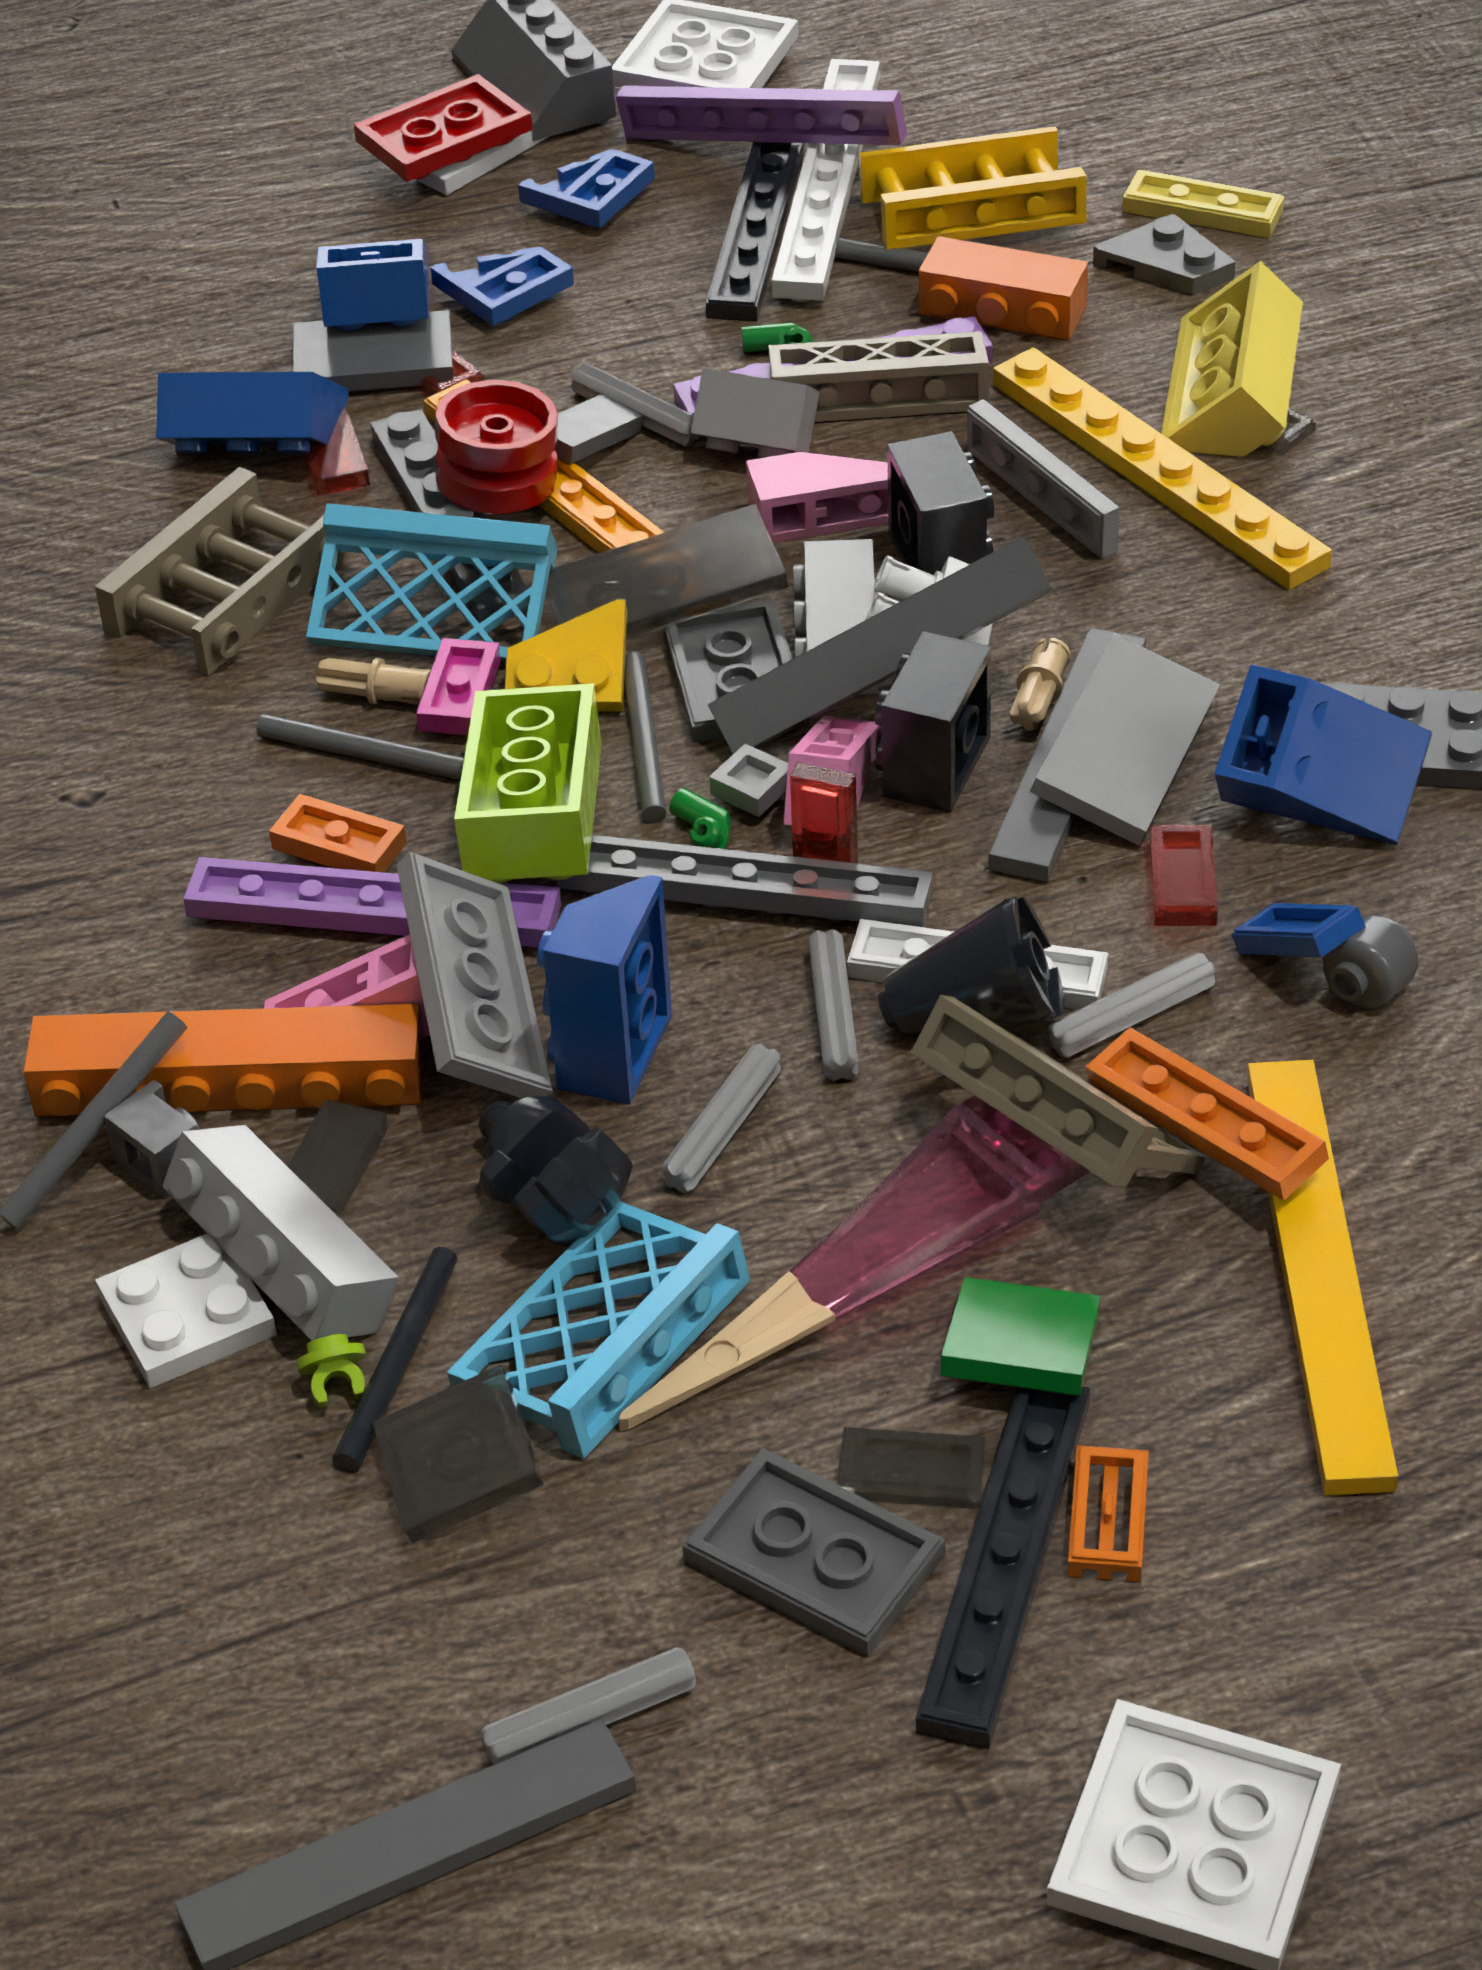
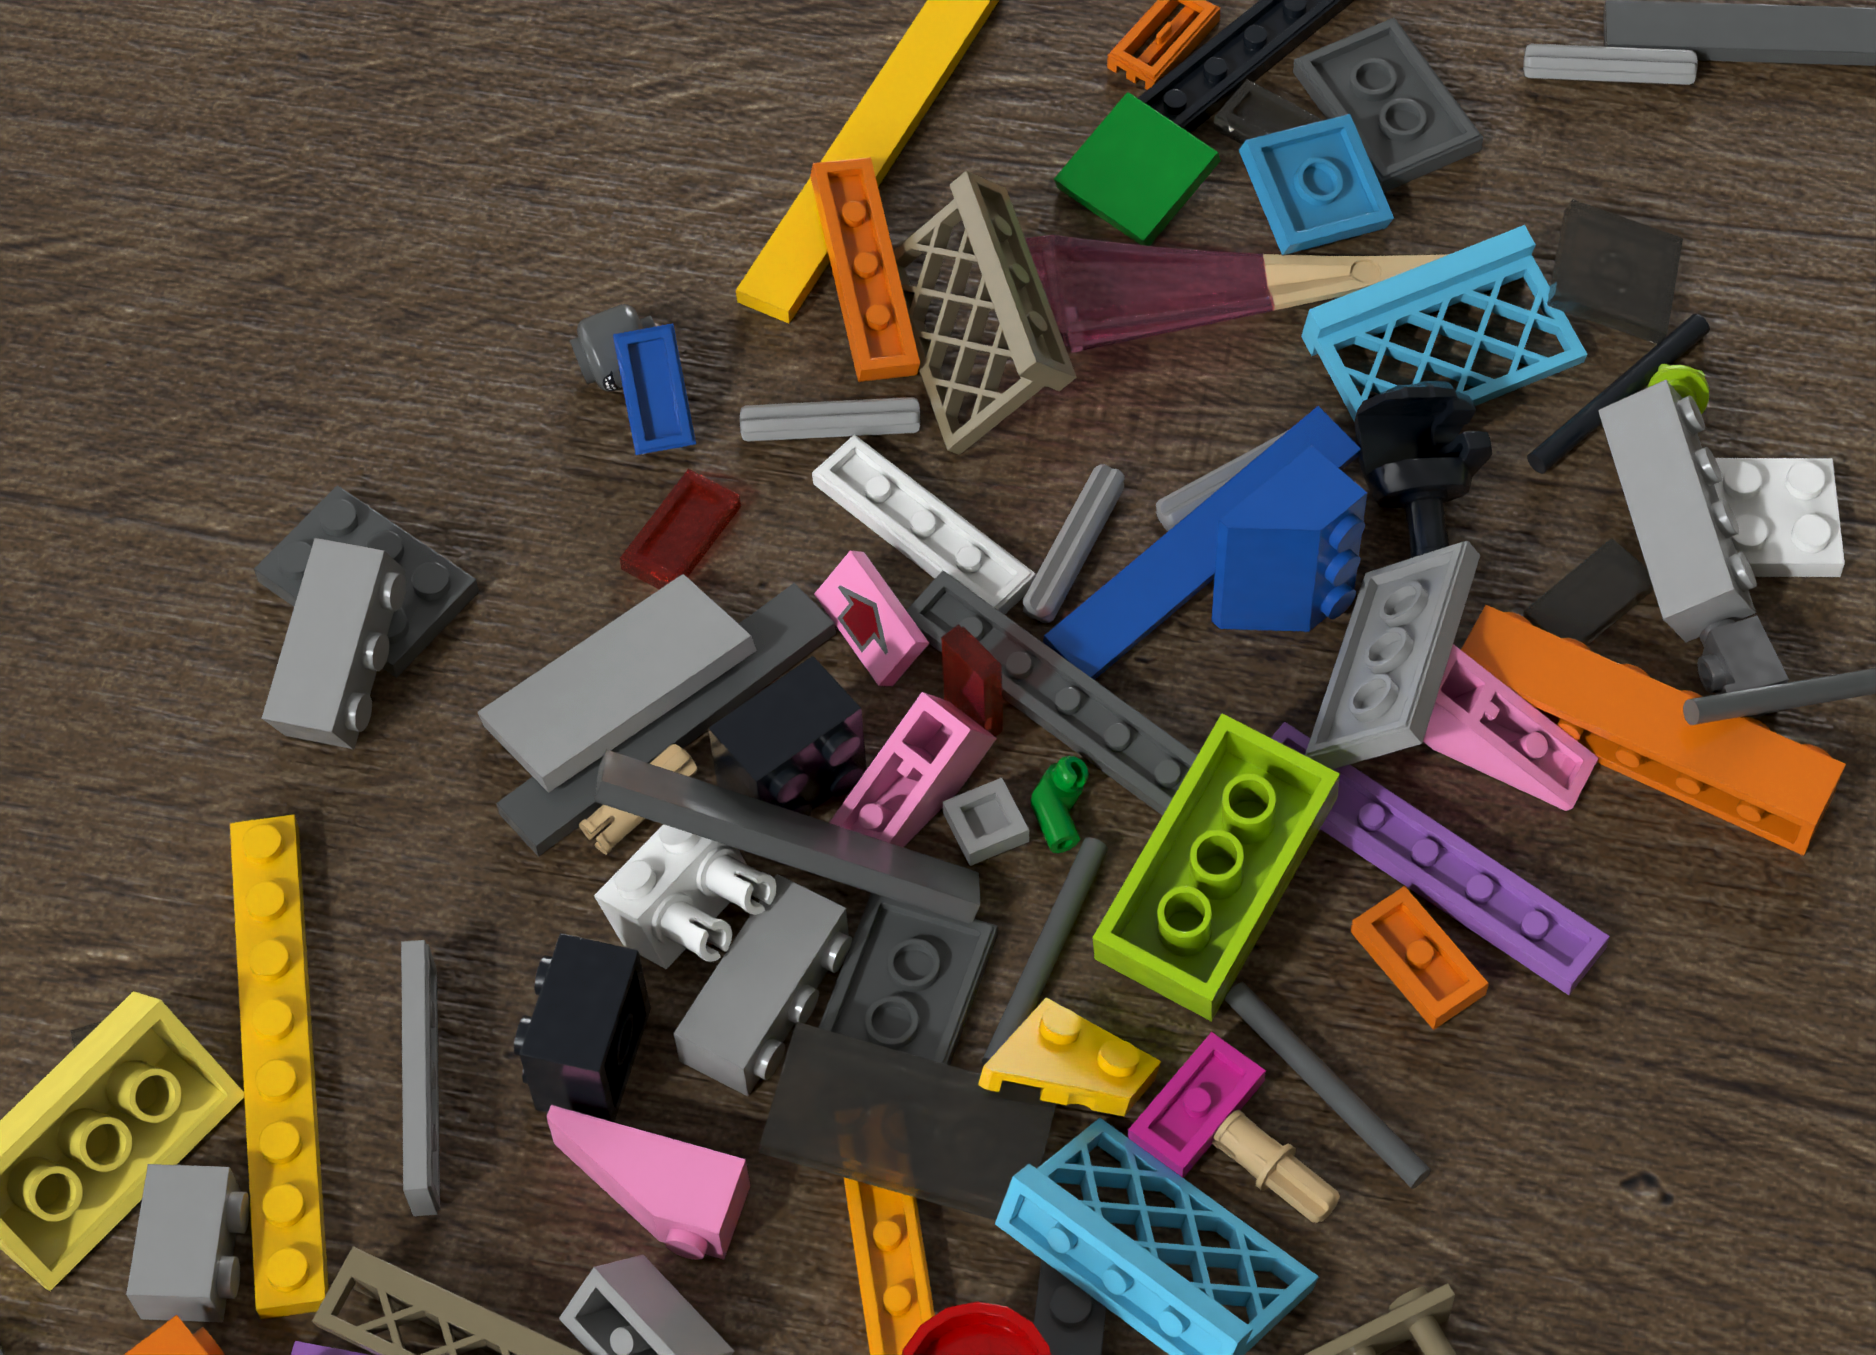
camera: 150 degrees left, 15 degrees up
black cone [878,896,1065,1036] -> none
blue slope [1214,664,1432,845] -> none
none -> light grey brick [126,1164,250,1322]
none -> light grey brick [261,538,406,749]
none -> bright pink tile [814,551,929,686]
none -> blue tile [1043,406,1361,680]
none -> dark azure plate [1239,114,1394,255]

